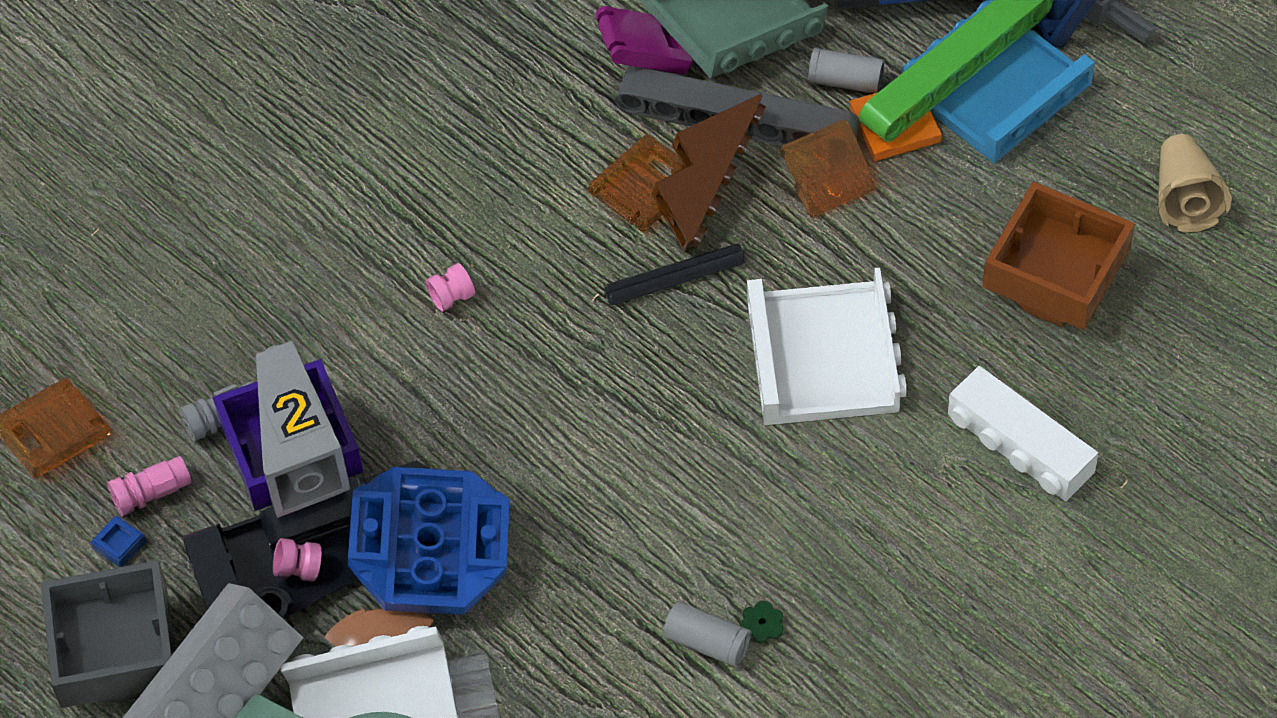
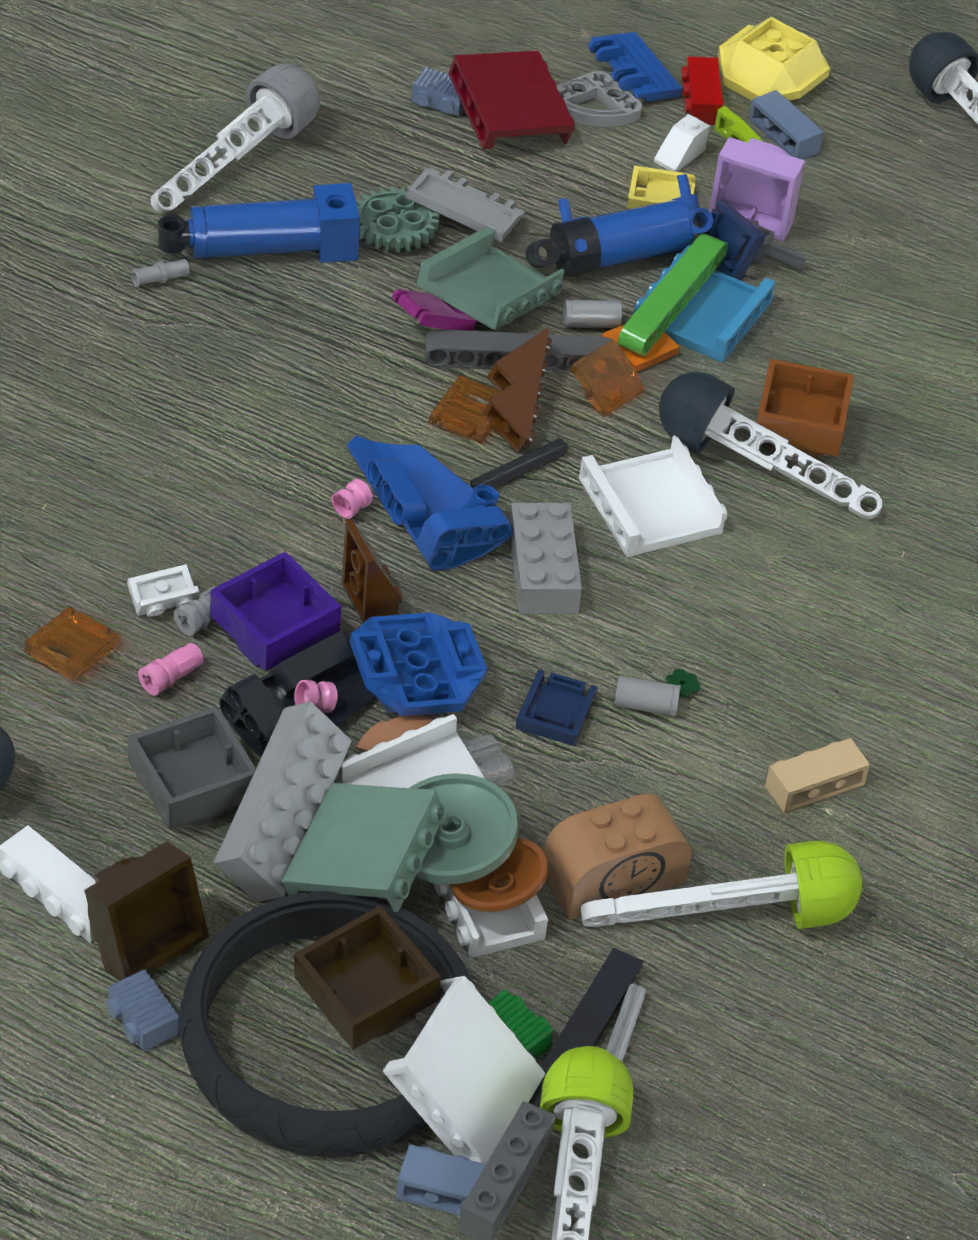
camera: 25 degrees left, 10 degrees down
blue tile [90,515,147,567] -> none
light grey slope [256,341,351,518] -> none
white brick [948,366,1098,502] -> none
tan cone [1157,134,1232,233] -> none
none -> white bracket [127,564,200,617]
none -> reddish brown slope [341,519,402,623]
none -> blue panel [347,435,513,571]
none -> light grey brick [509,503,582,614]
none -> dark blue container [515,669,598,747]
none -> piece [659,372,882,520]

